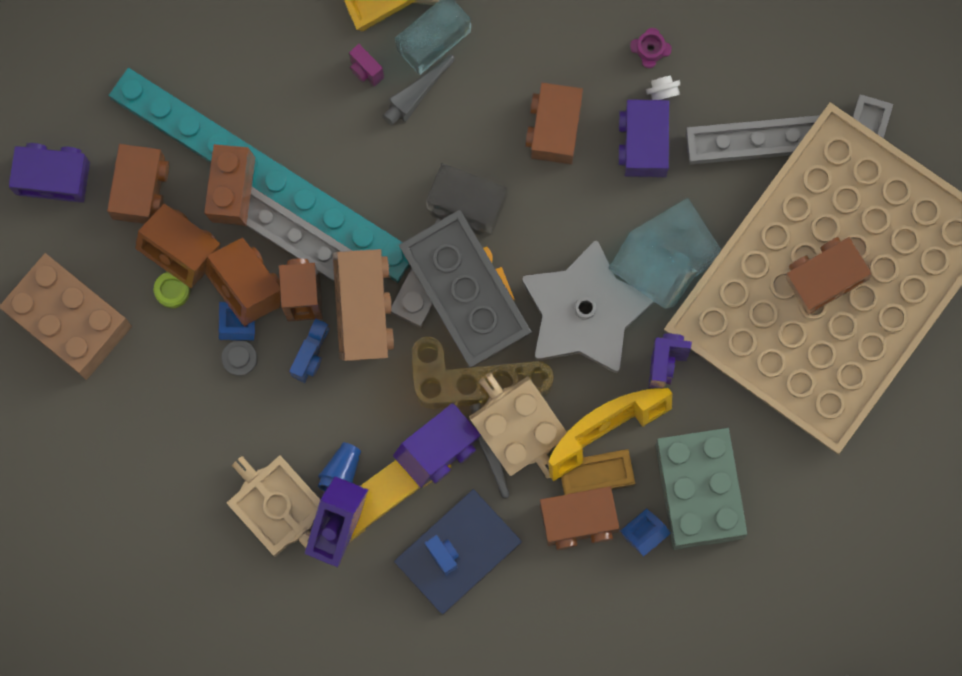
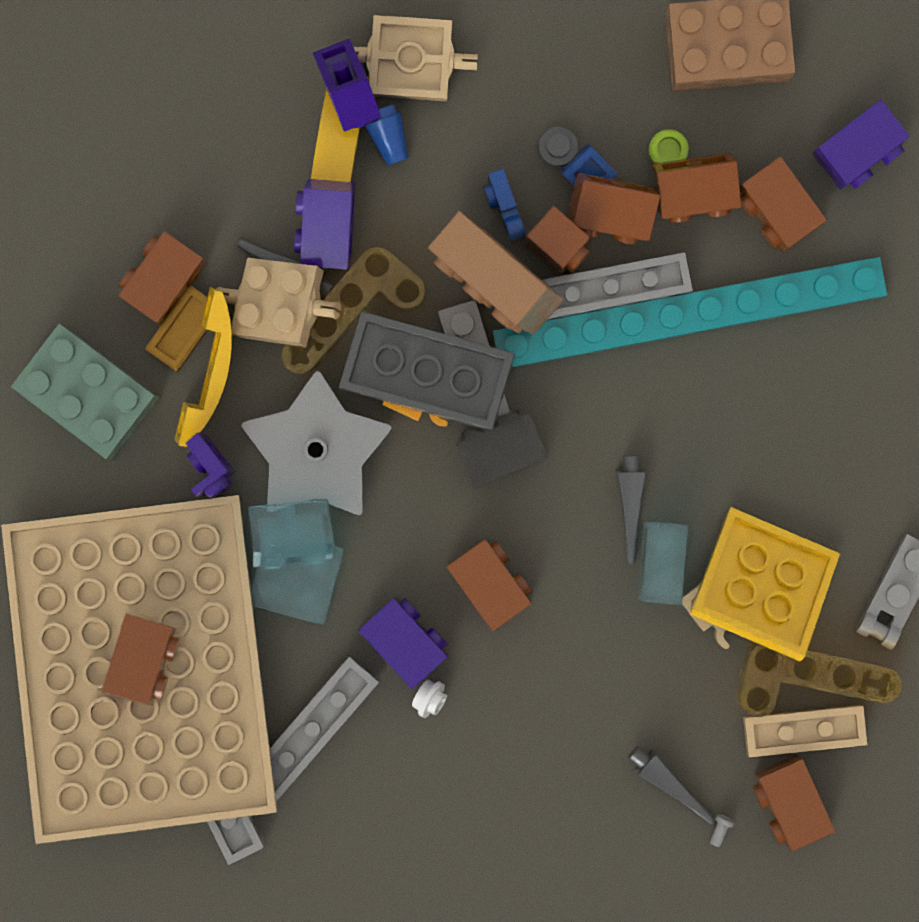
camera: 135 degrees right, 10 degrees up
dark orange brick [204,144,256,226] -> none
magenta plate [349,44,384,87] -> none
dark blue tile [394,489,522,615] -> none
blue plate [425,535,459,576] -> none
blue plate [620,508,671,557] -> none
magenta plate [630,28,672,68] -> none

